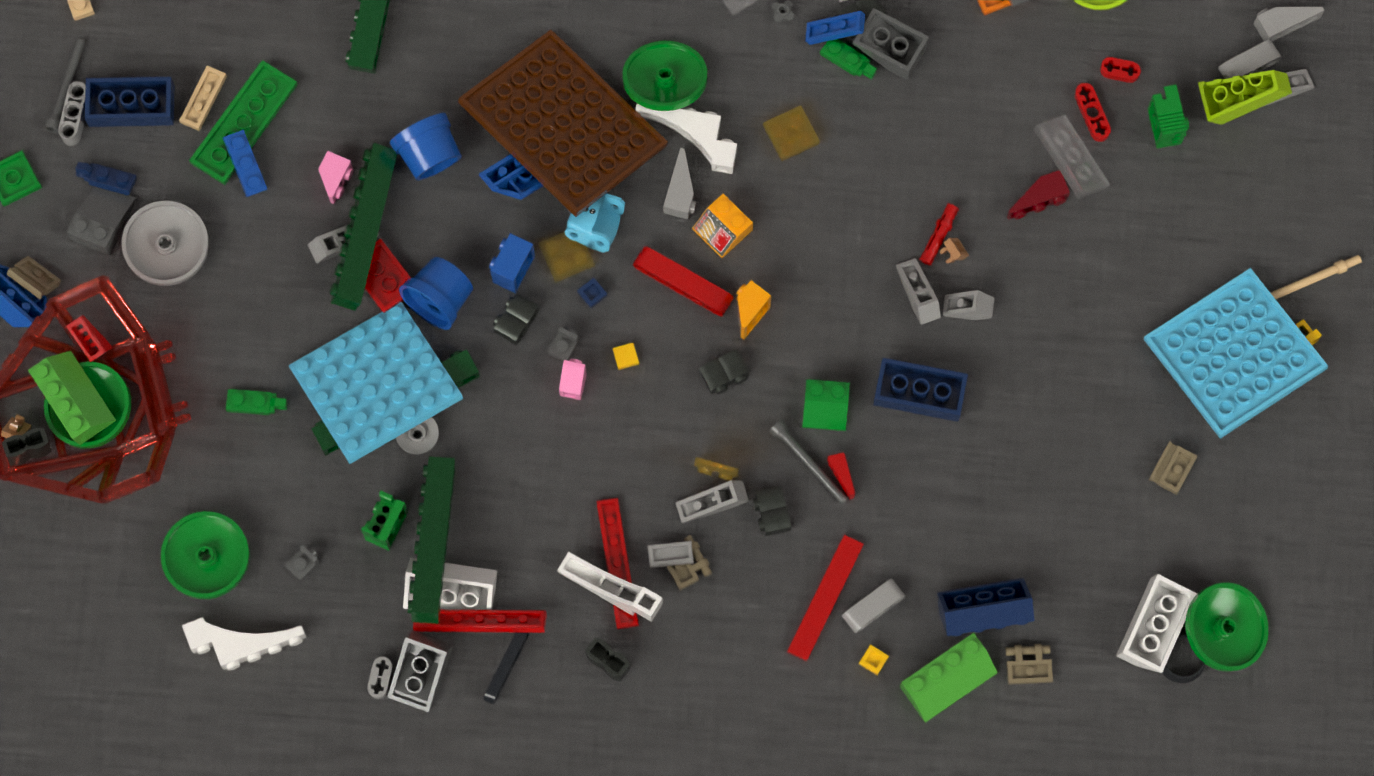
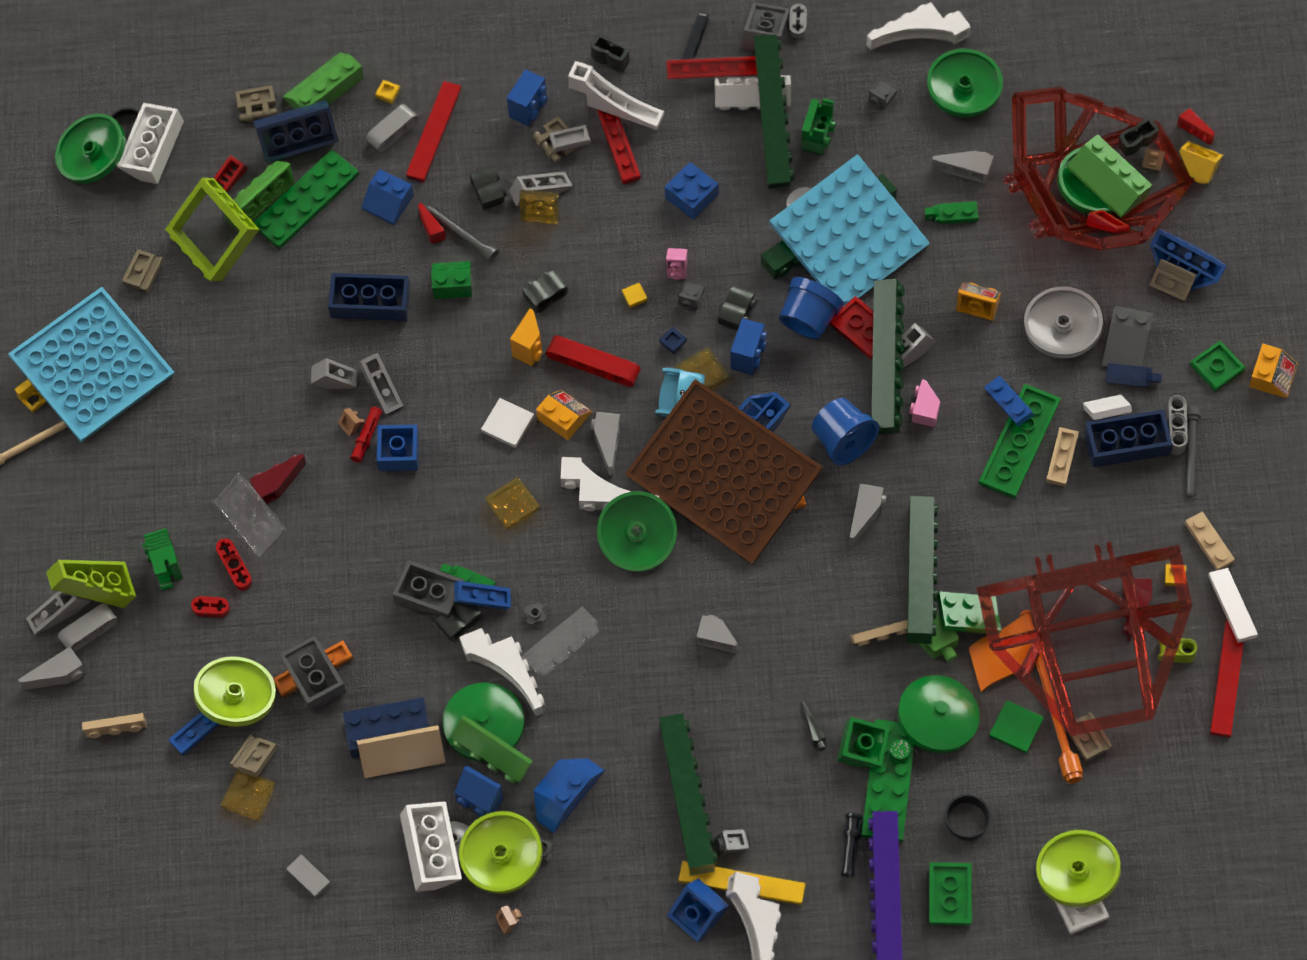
camera: 175 degrees right, 10 degrees down
none -> lime window [165,178,259,281]
none -> red slope [214,155,248,193]
none -> bright green slope [222,161,295,232]
none -> green plate [253,149,360,249]
none -> blue slope [361,169,414,225]
none -> blue brick [377,425,419,471]
none -> white tile [481,398,534,448]
none -> blue brick [507,69,548,127]
none -> blue brick [665,162,719,220]
none -> light grey slope [849,484,887,546]
none -> light grey slope [931,151,994,184]
none -> light orange slope [956,282,1001,321]
none -> white tile [1083,395,1132,420]

